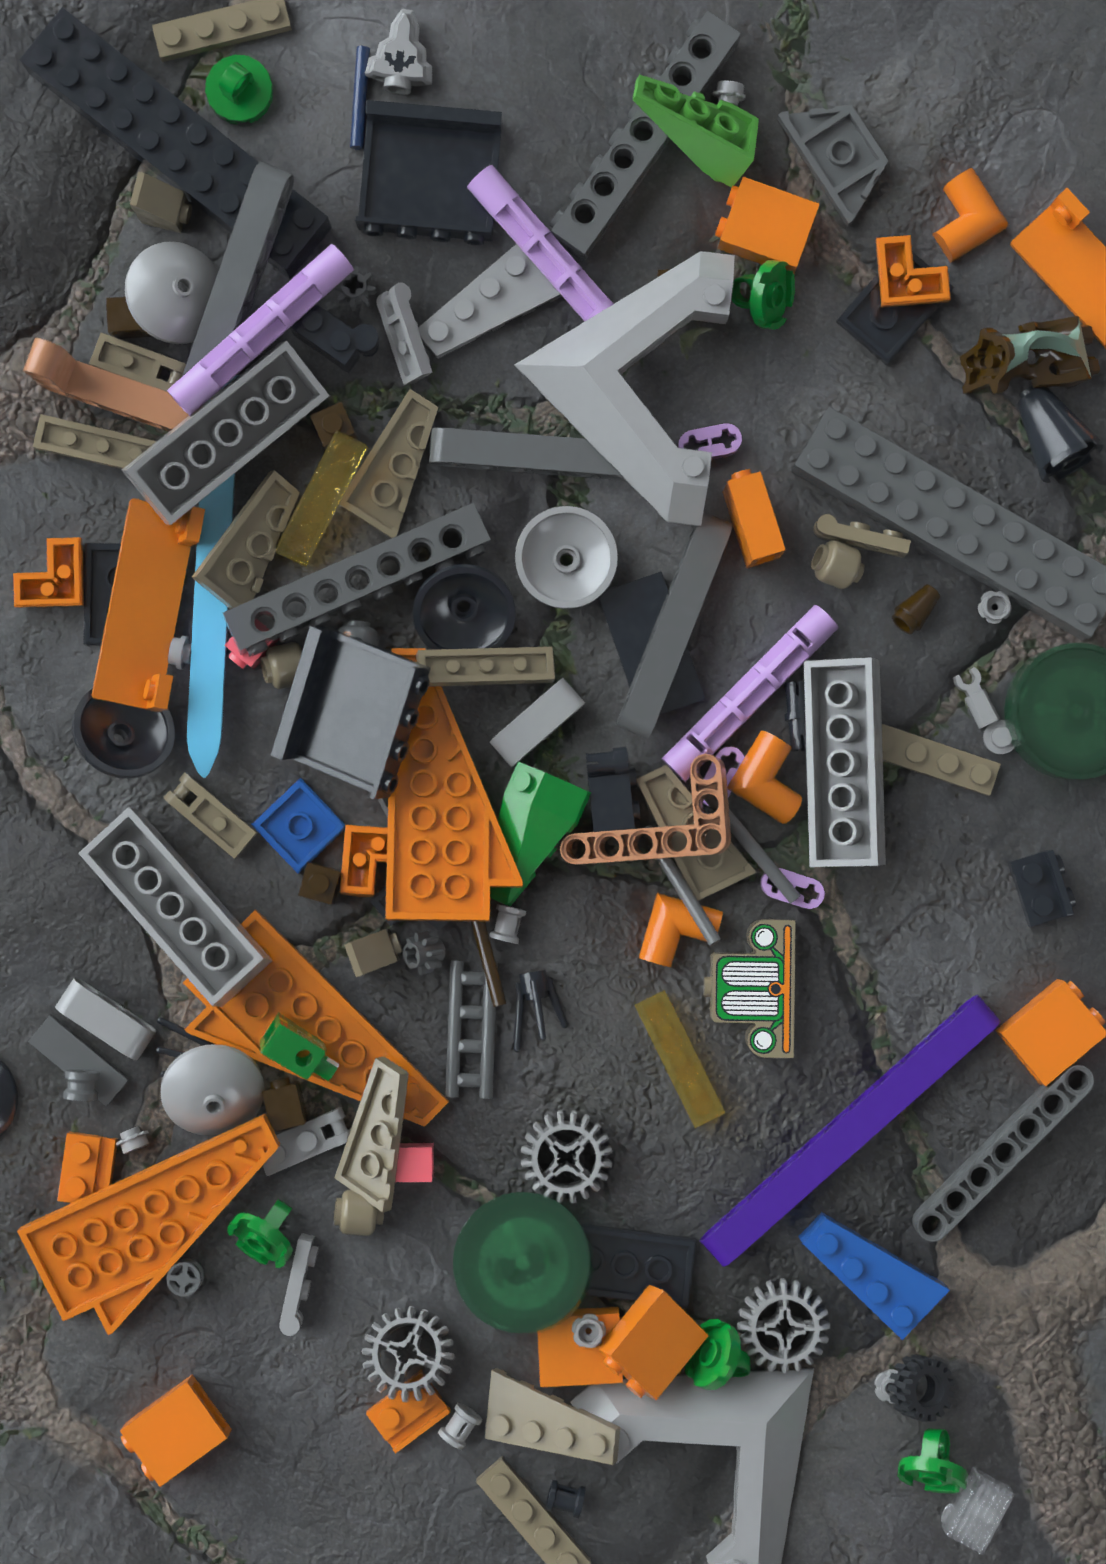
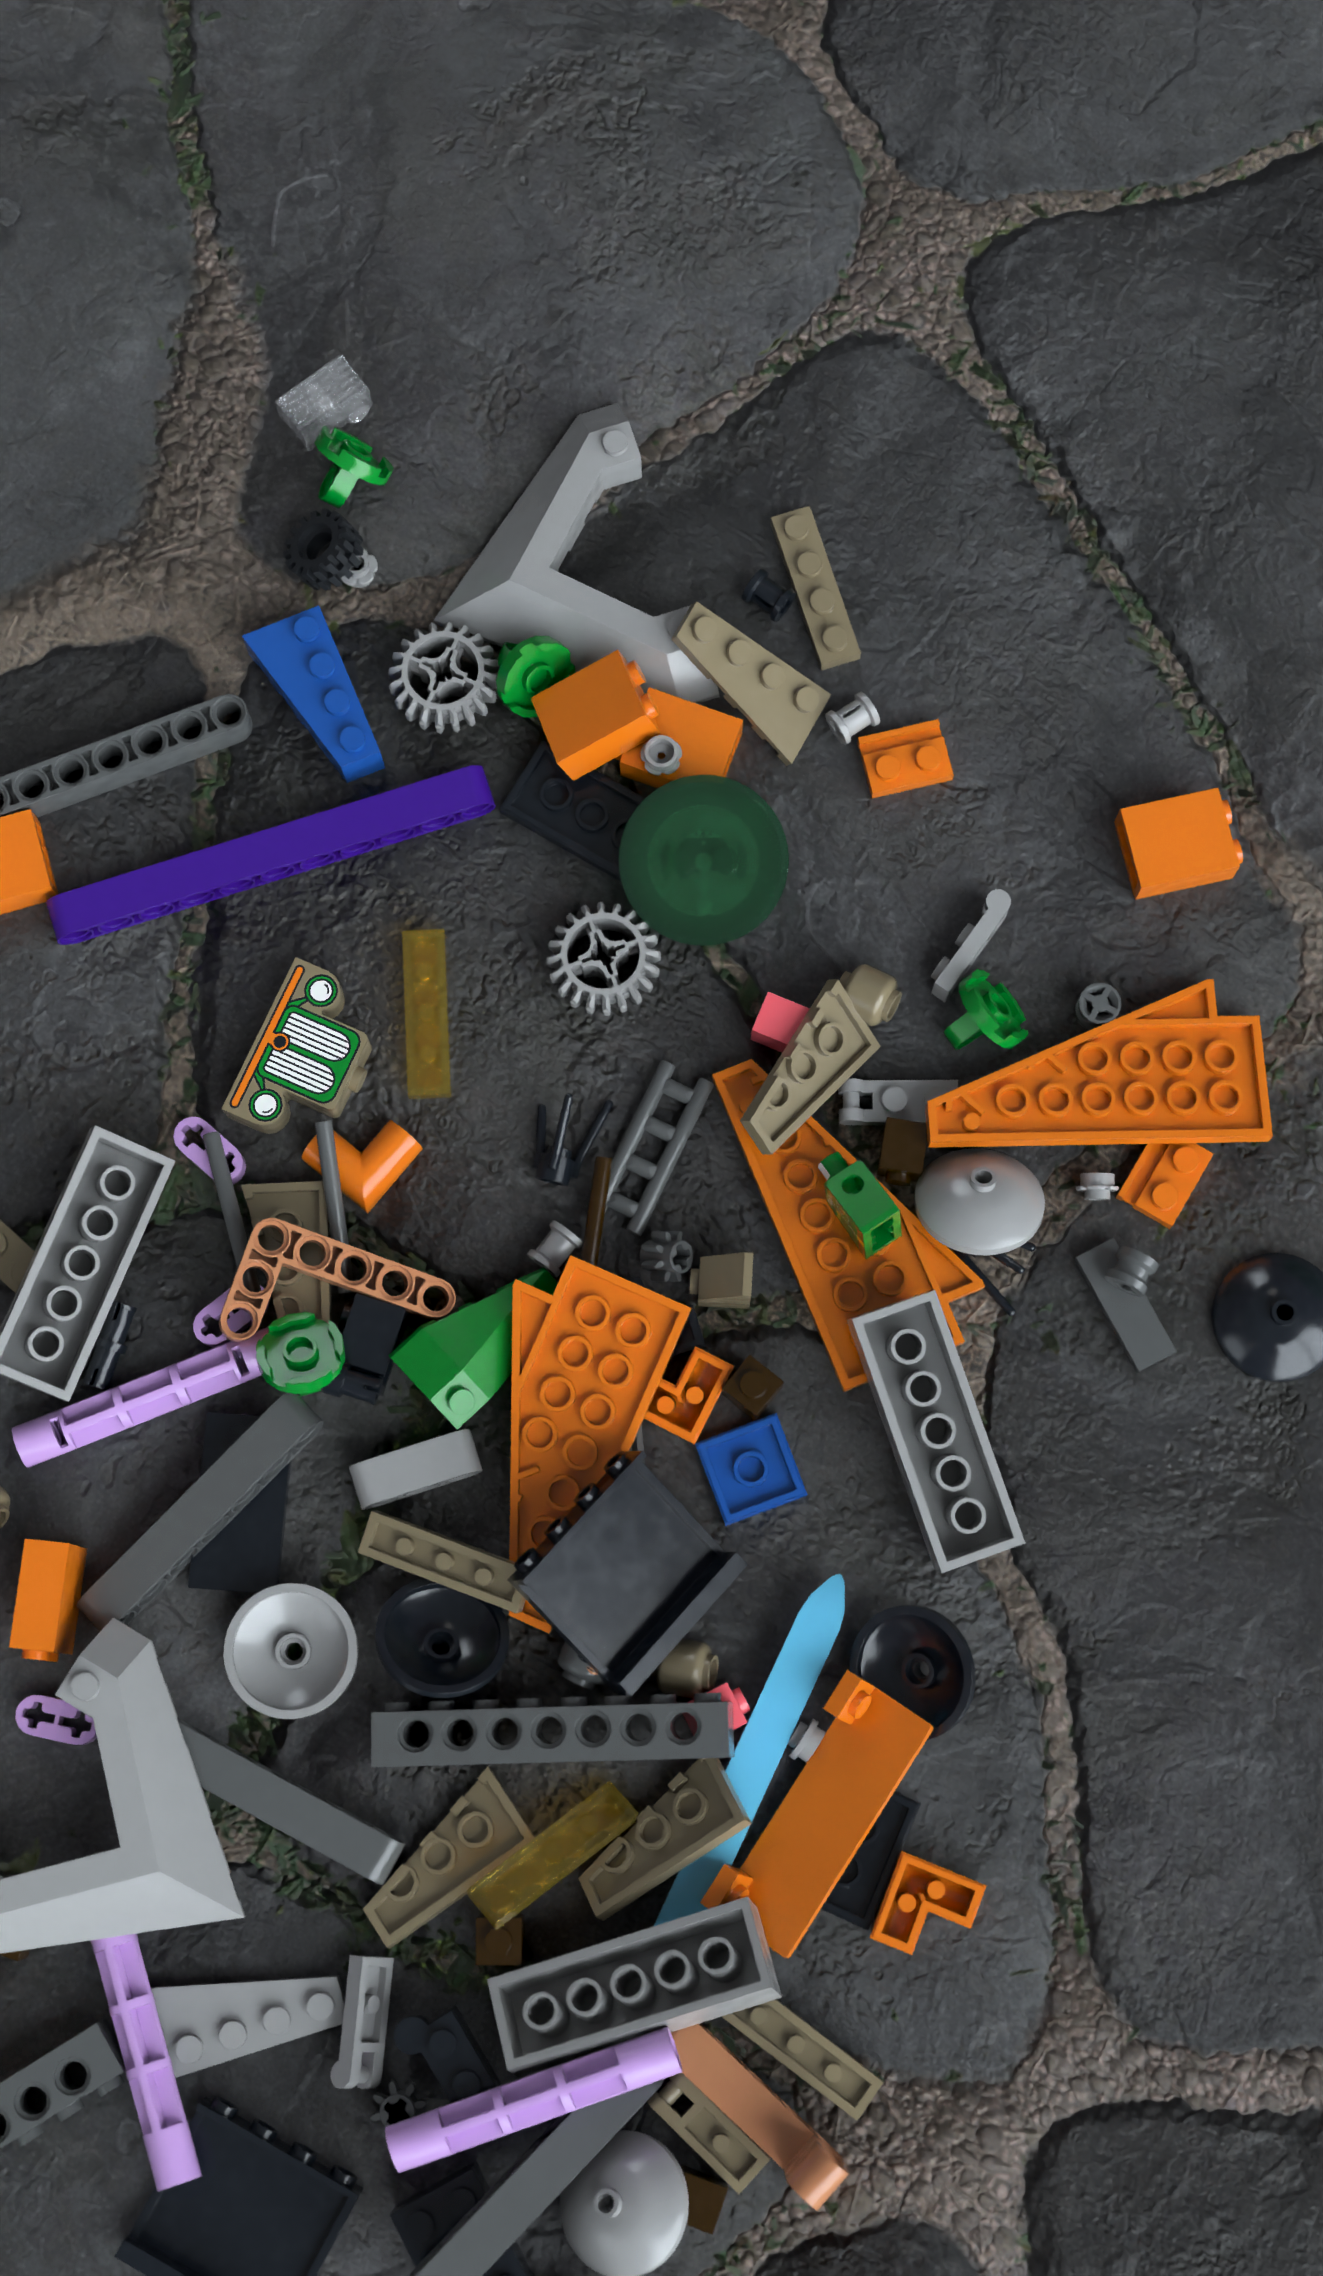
camera: 155 degrees left, 10 degrees down
light grey beam [55,978,156,1060] -> none
dark tan plate [163,772,258,859] -> none
light grey gear [362,1306,455,1402] -> none
orange brick [727,730,802,824] -> none
none -> green tile [256,1312,345,1397]

